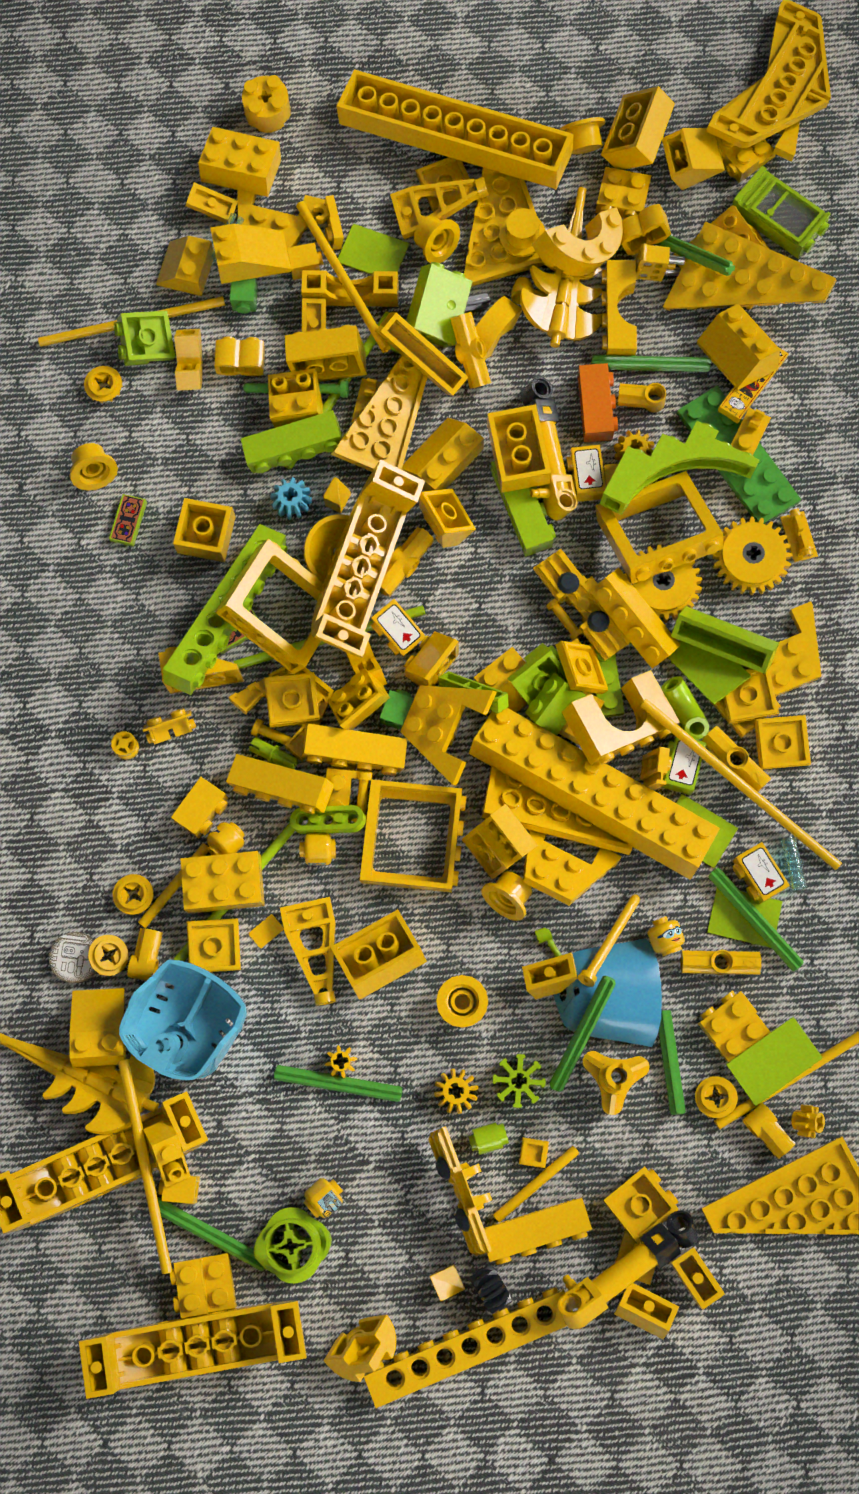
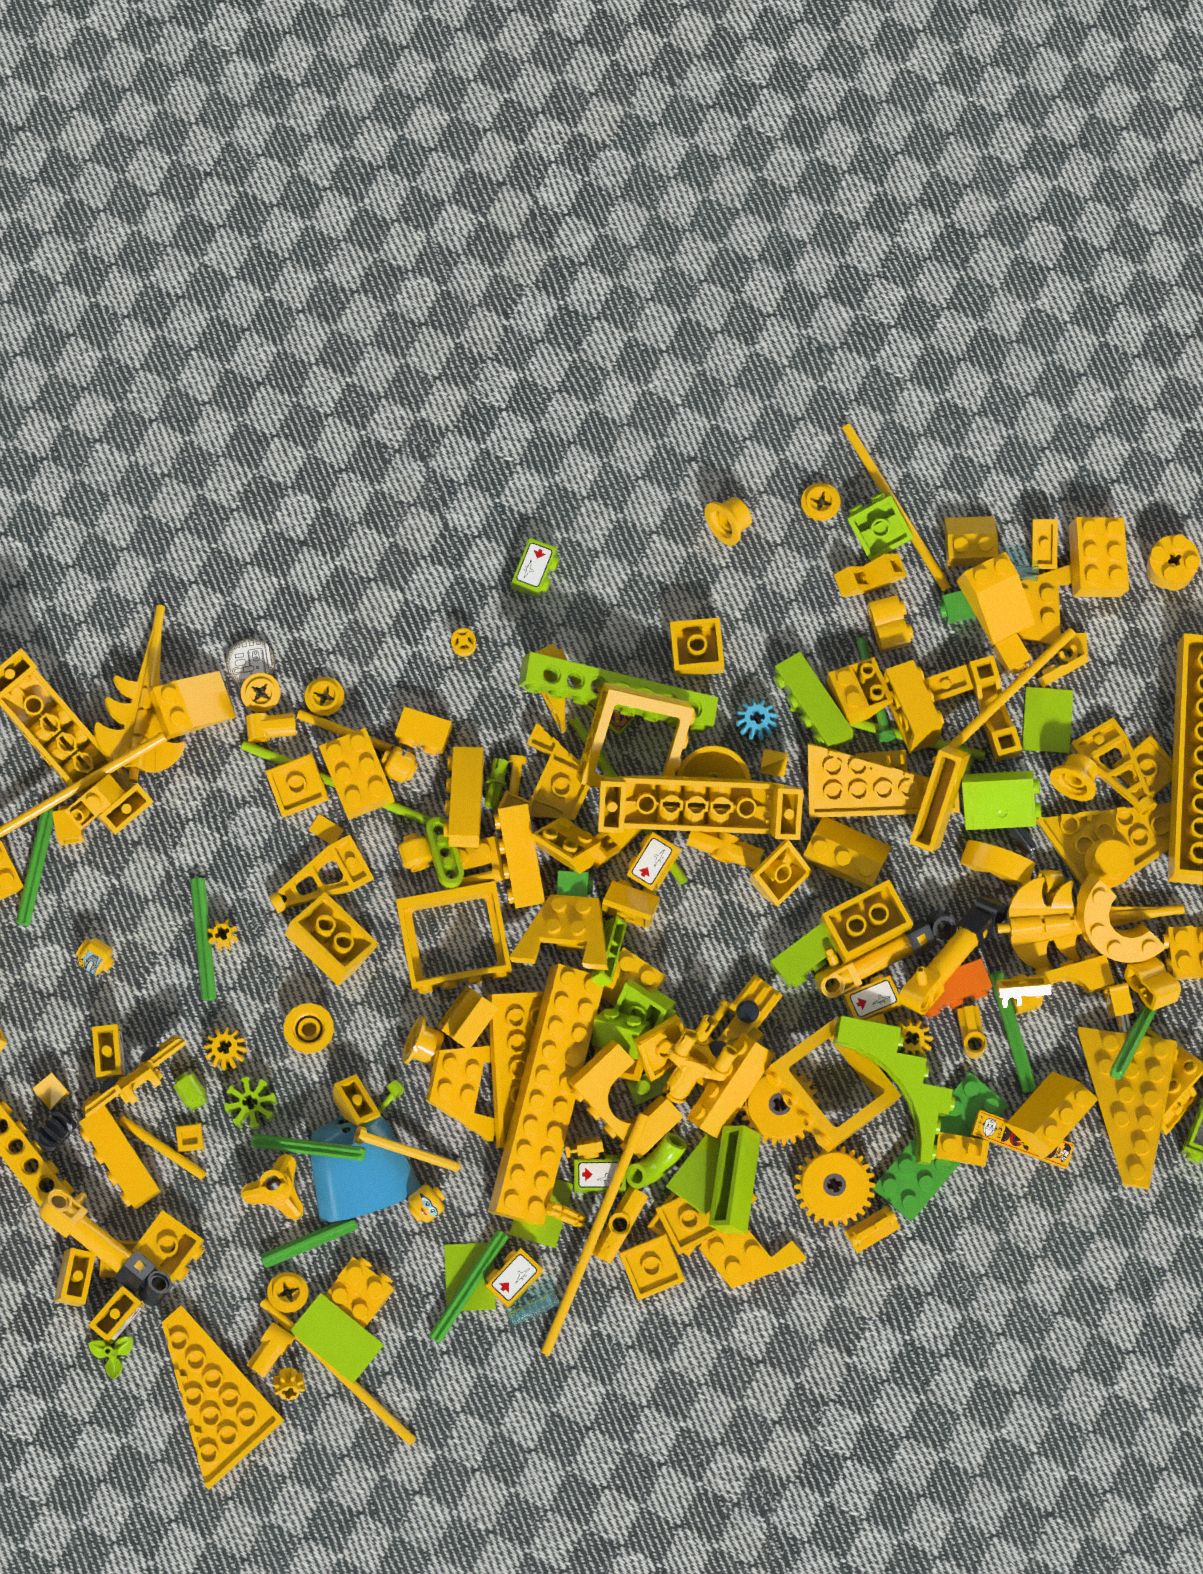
camera: 70 degrees right, 0 degrees up
tile [109,494,147,547] -> none
medium azure piece [119,960,247,1080] -> none
yellow hinge [143,708,197,745] -> none
lime piece [253,1207,332,1284] -> none
yellow tile [264,672,320,728] -> none
yellow piece [450,312,491,389] -> none
yellow piece [680,950,762,975] -> none
none -> lime plant [88,1336,133,1379]
none -> yellow brick [92,1024,126,1082]
none -> brick [512,538,560,599]
none -> yellow axle [545,1201,586,1228]
none -> yellow wheel [663,1015,738,1104]
none -> yellow piece [899,894,1008,1015]
none -> plate [996,976,1051,1007]

